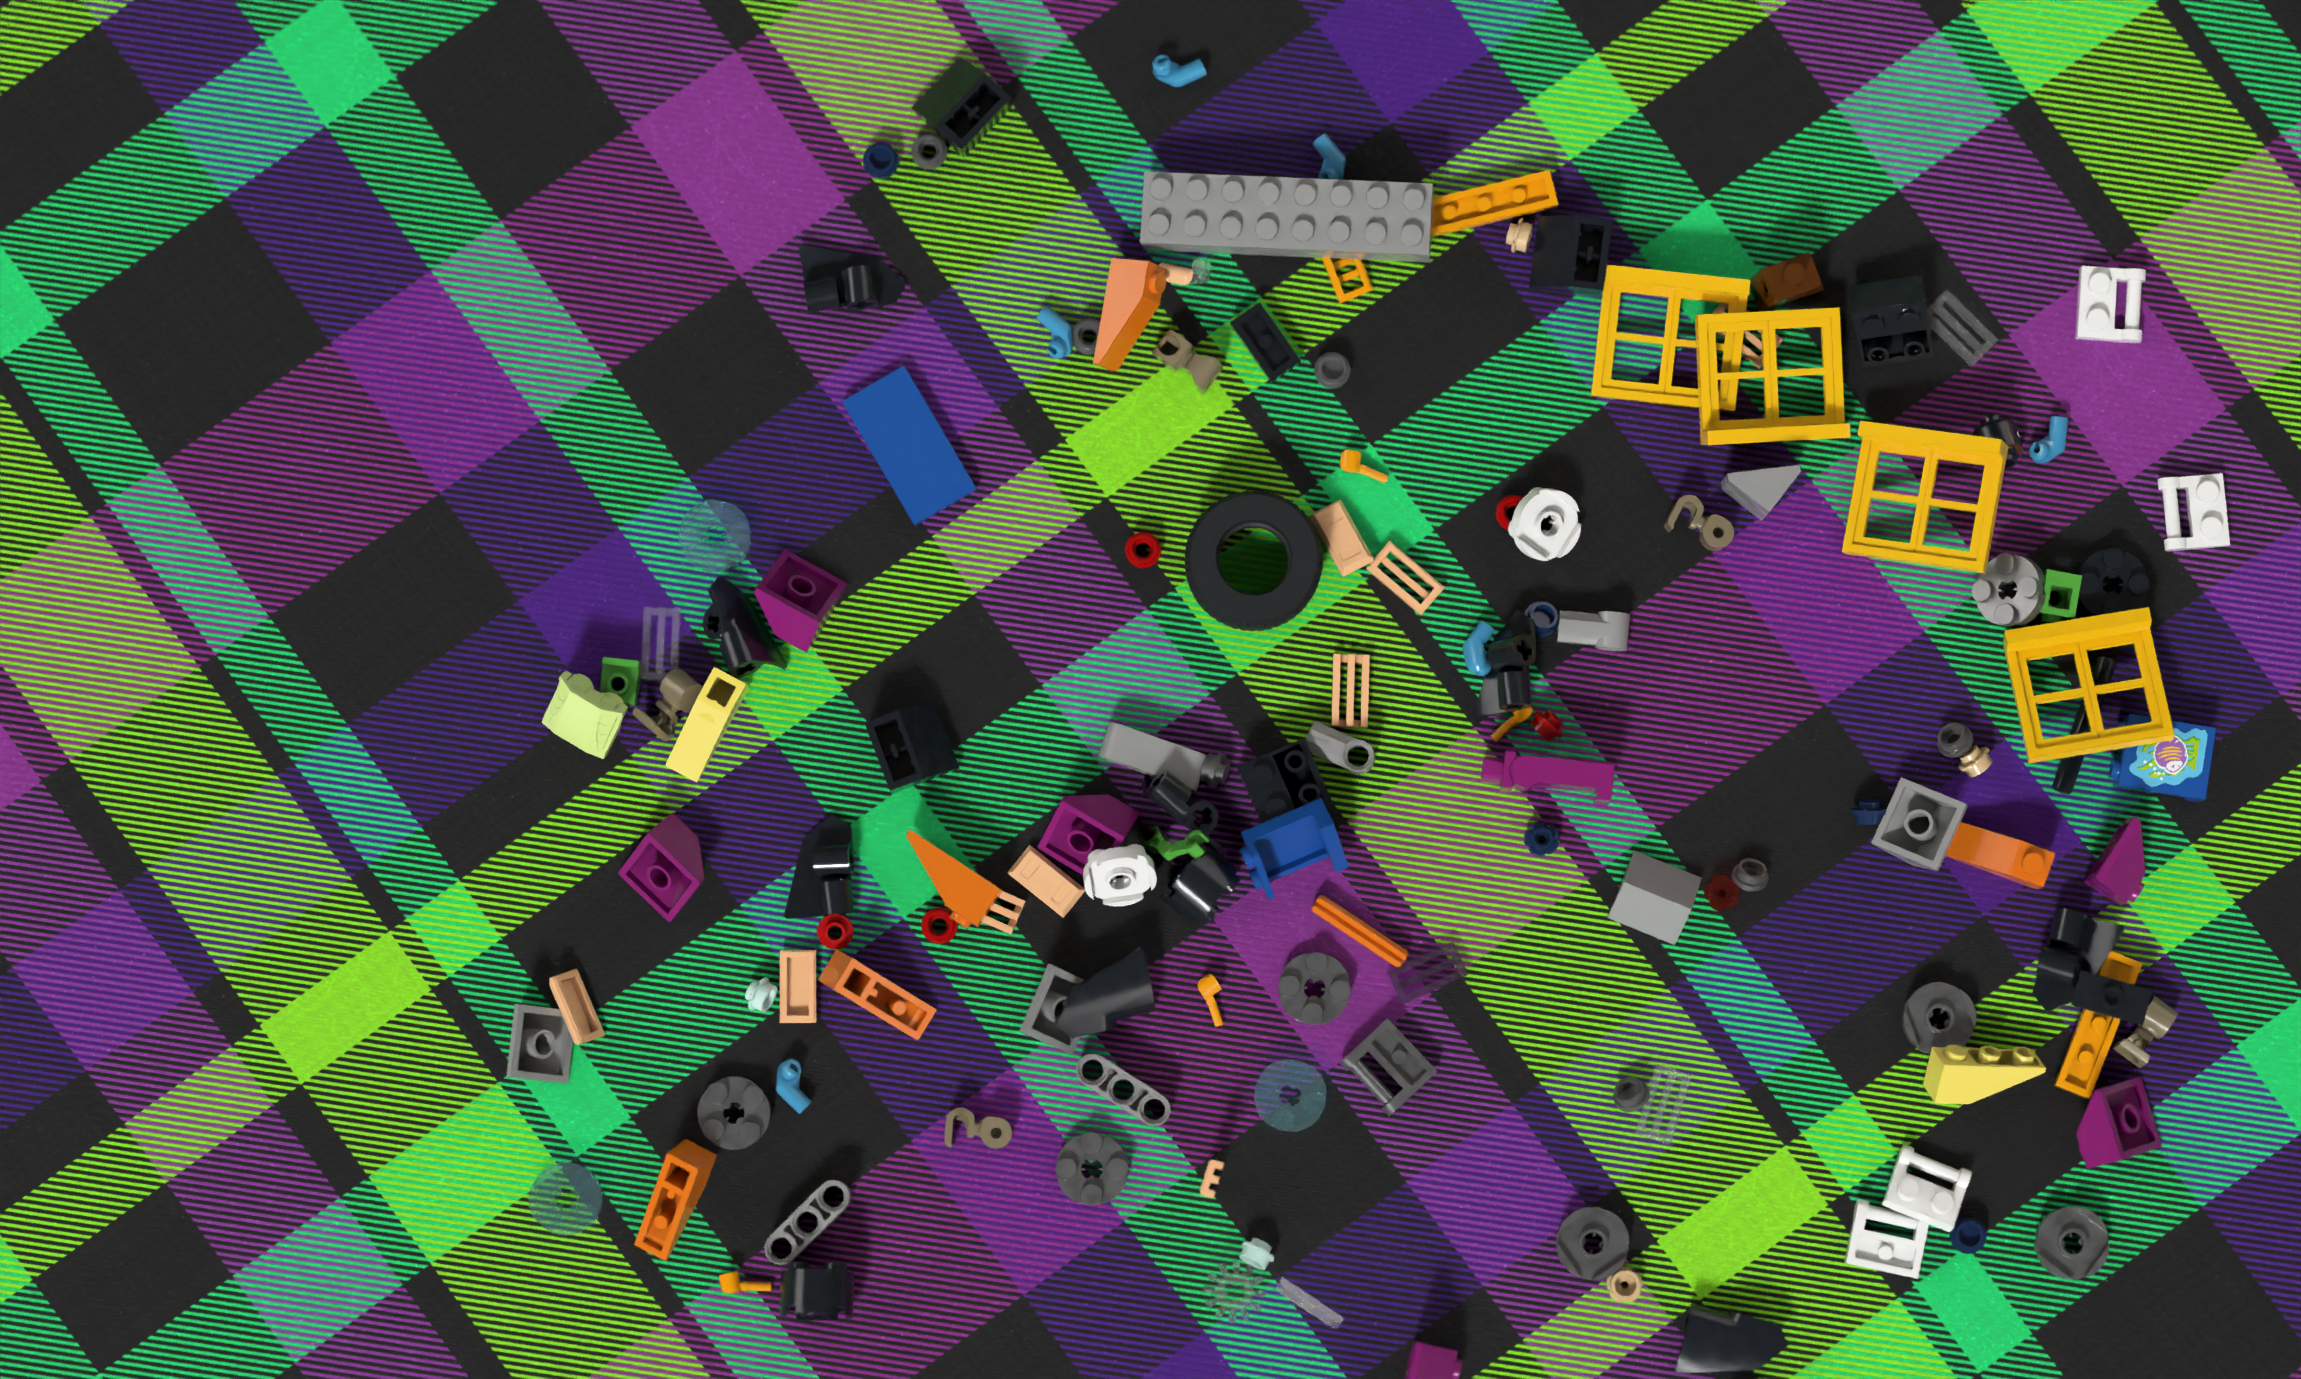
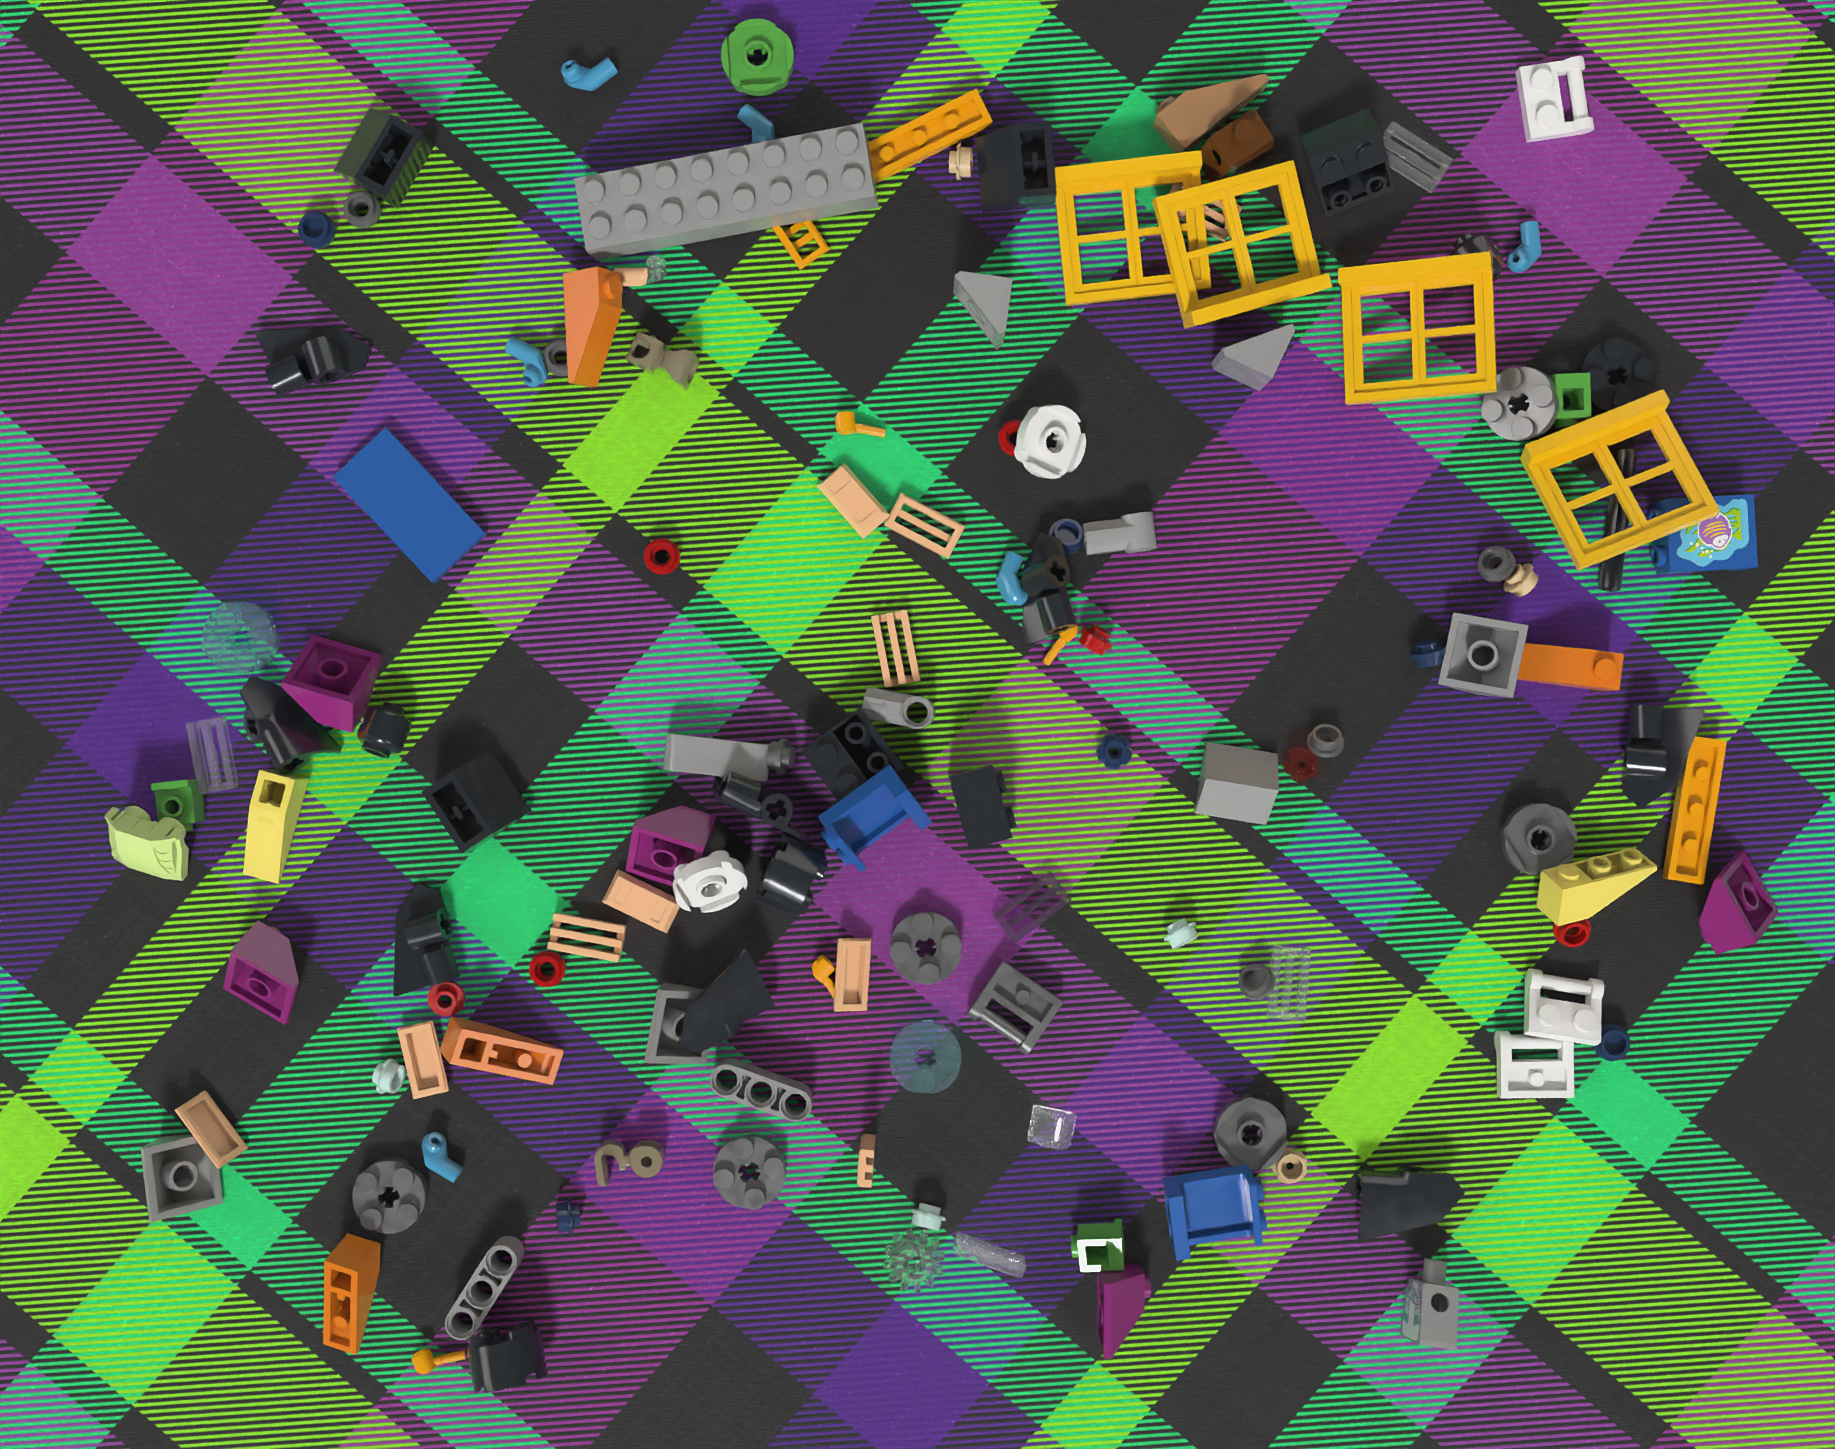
camera: 15 degrees left, 5 degrees up
clear light blue plate [529,1162,603,1235] -> none
dark tan leg [632,669,702,741] -> none
orange slope [906,830,1002,929] -> none
bright green piece [1140,826,1210,861] -> none
black tyre [1185,490,1323,631] -> none
black plate [1230,302,1301,383] -> none
orange axle [1312,895,1409,968] -> none
flat silver plate [1314,352,1350,389] -> none
magenta hips [1481,751,1615,806] -> none
dark tan leg [1664,495,1734,551] -> none
flat silver plate [2034,1207,2109,1280] -> none
black plate [2071,970,2153,1026] -> none
magenta slope [2083,816,2145,906] -> none
dark tan leg [2112,995,2178,1068] -> none
white plate [2157,473,2230,551] -> none
none -> black head [357,702,412,759]
none -> dark blue plate [555,1199,580,1235]
none -> bright green plate [721,19,794,96]
none -> light nougat tile [833,938,872,1012]
none -> black brick [948,765,1017,850]
none -> light grey slope [953,271,1013,350]
none -> clear slope [1027,1105,1076,1150]
none -> bright green brick [1071,1219,1125,1272]
none -> medium nougat slope [1153,74,1270,153]
none -> blue panel [1162,1164,1267,1261]
none -> light aqua plate [1164,918,1198,950]
none -> red plate [1552,919,1591,947]

